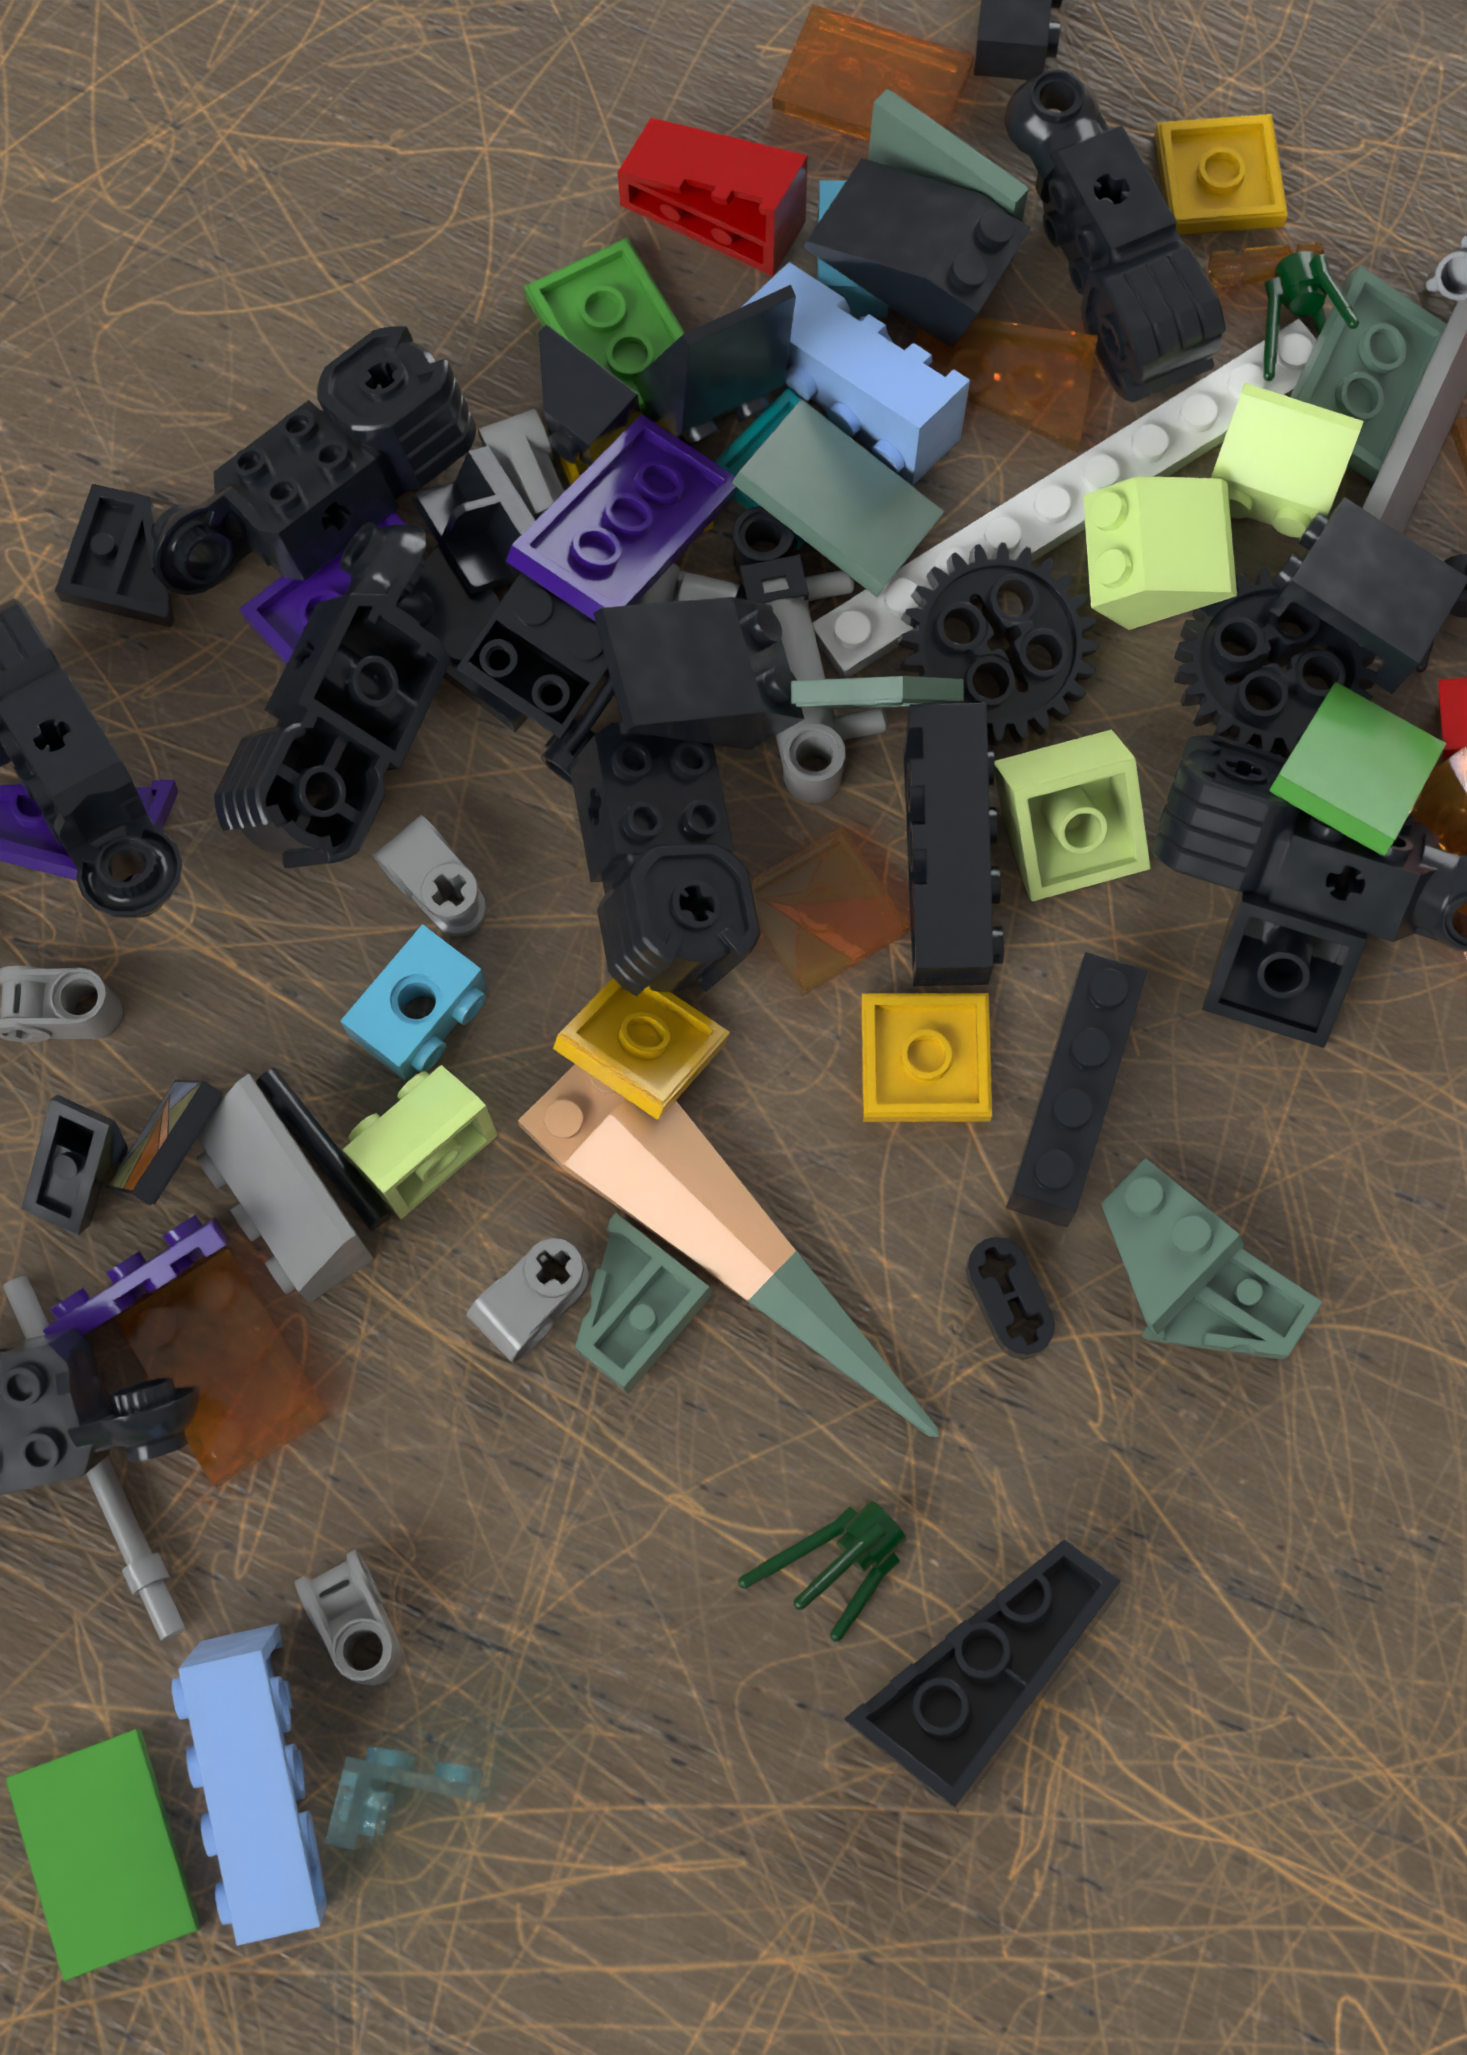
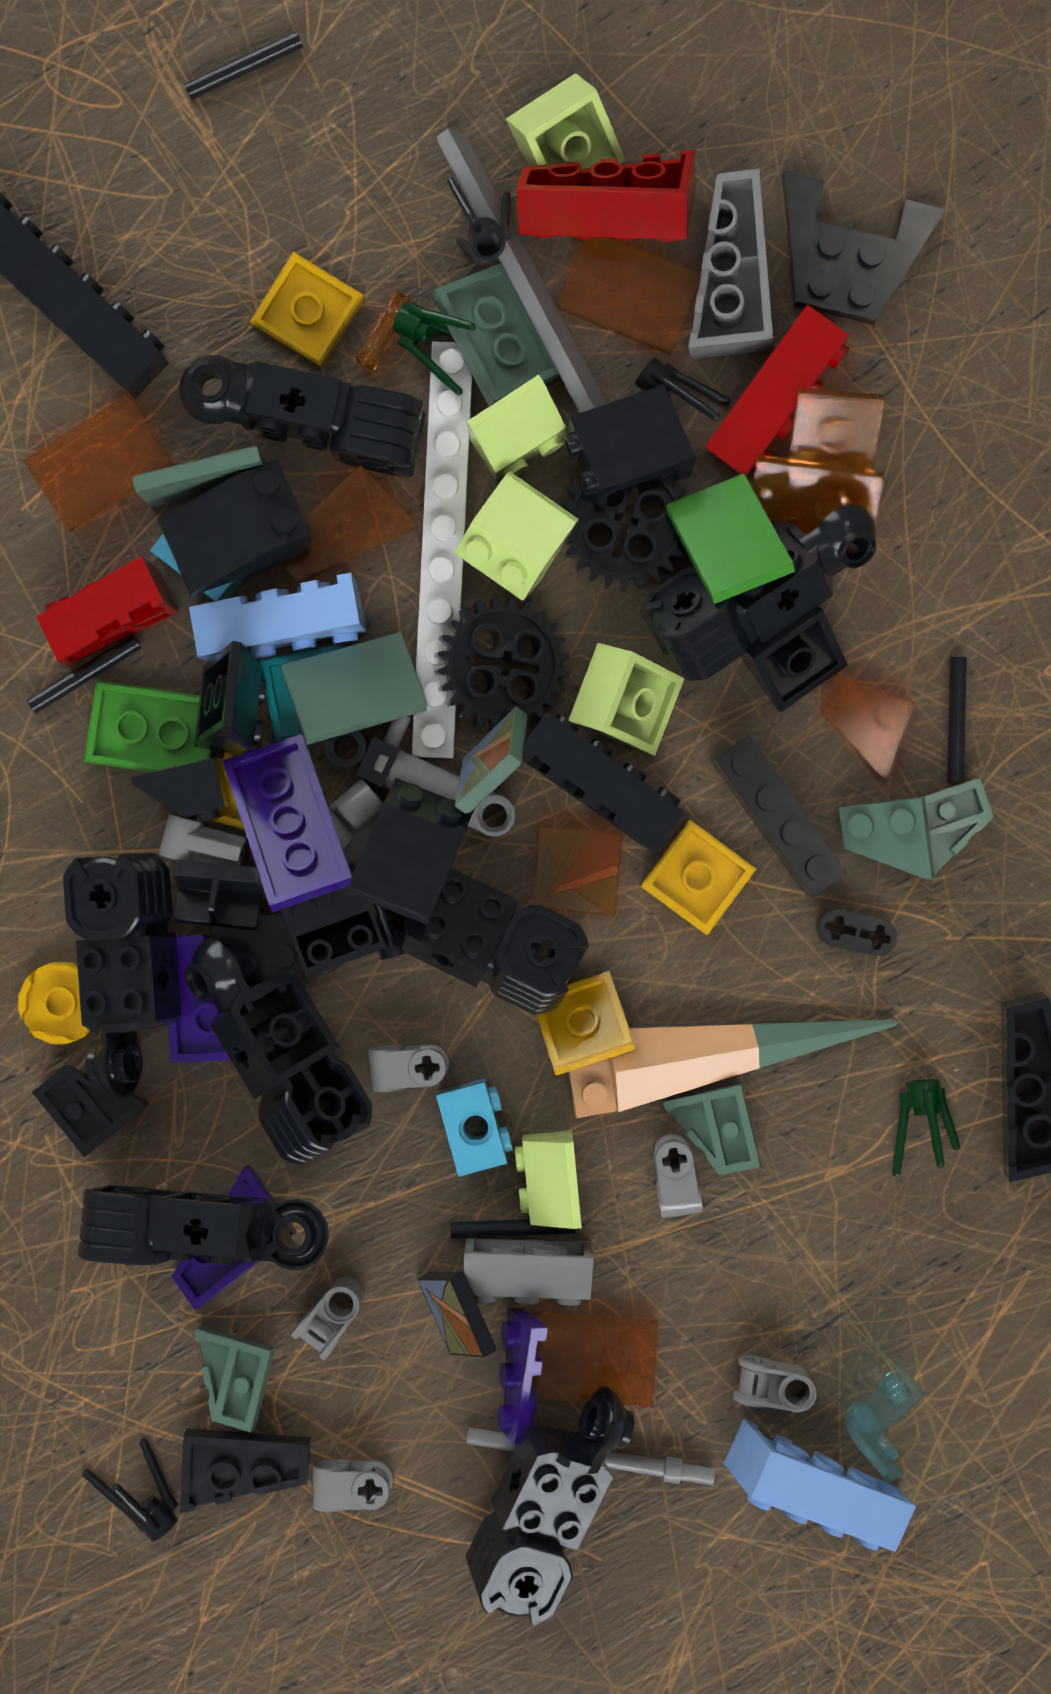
camera: 50 degrees left, 15 degrees up
bright green tile [5,1729,201,1981] -> none
black slope [21,1095,128,1235] -> none
none -> yellow tile [18,962,91,1044]
none -> black bar [27,634,142,714]
none -> clear orange wing [820,674,915,778]
none -> black bar [947,657,967,782]

